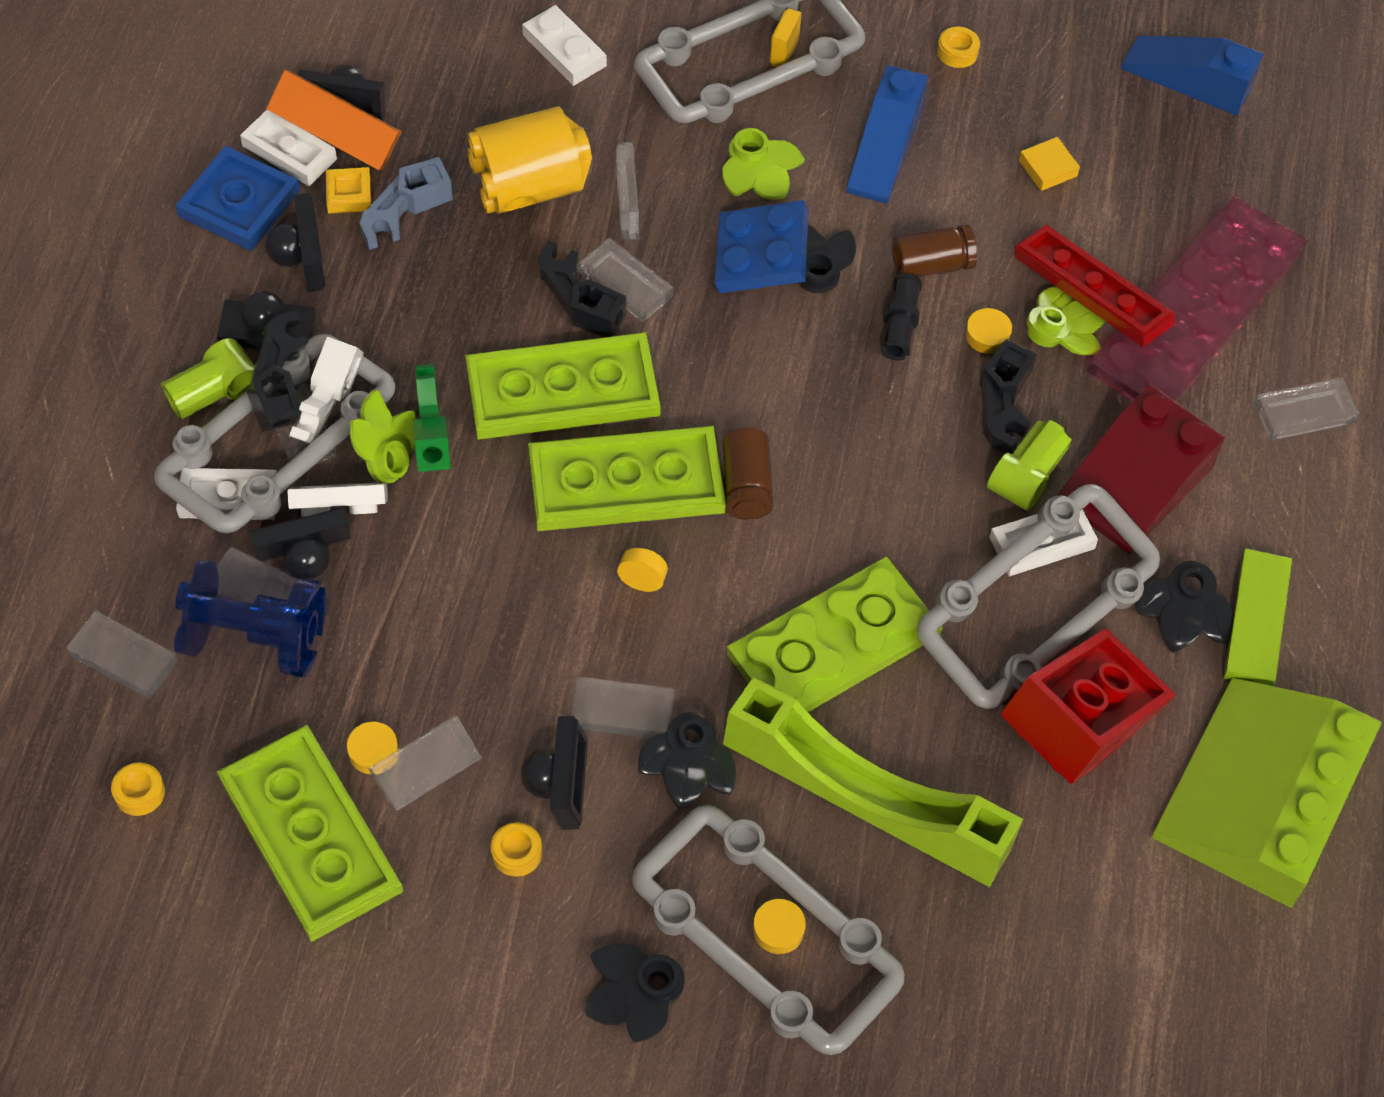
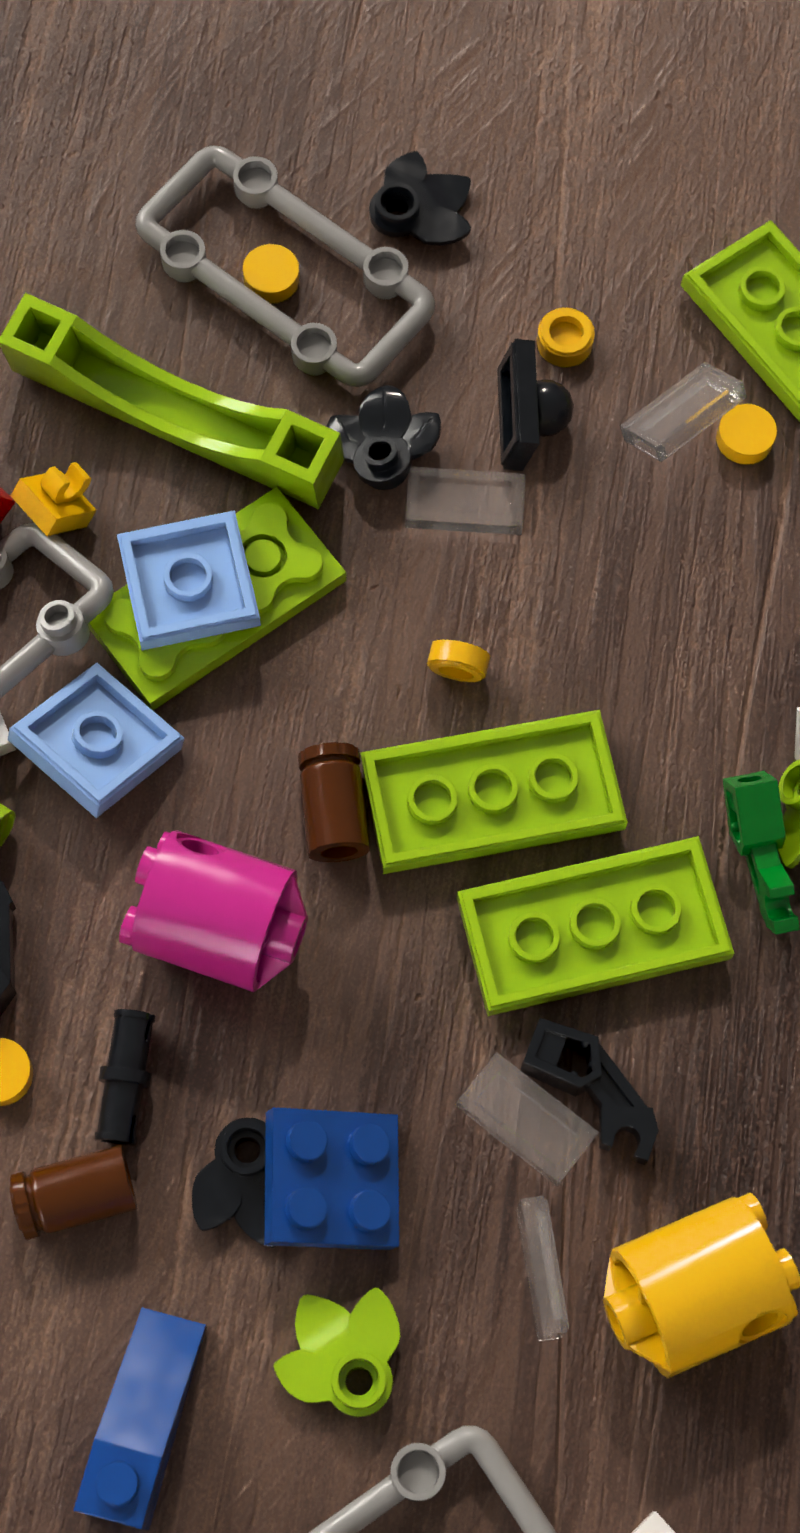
camera: 175 degrees right, 10 degrees up
none -> light blue tile [8,662,184,818]
none -> yellow tile [10,462,97,536]
none -> light blue tile [117,510,261,651]
none -> dark pink cylinder [119,830,308,992]

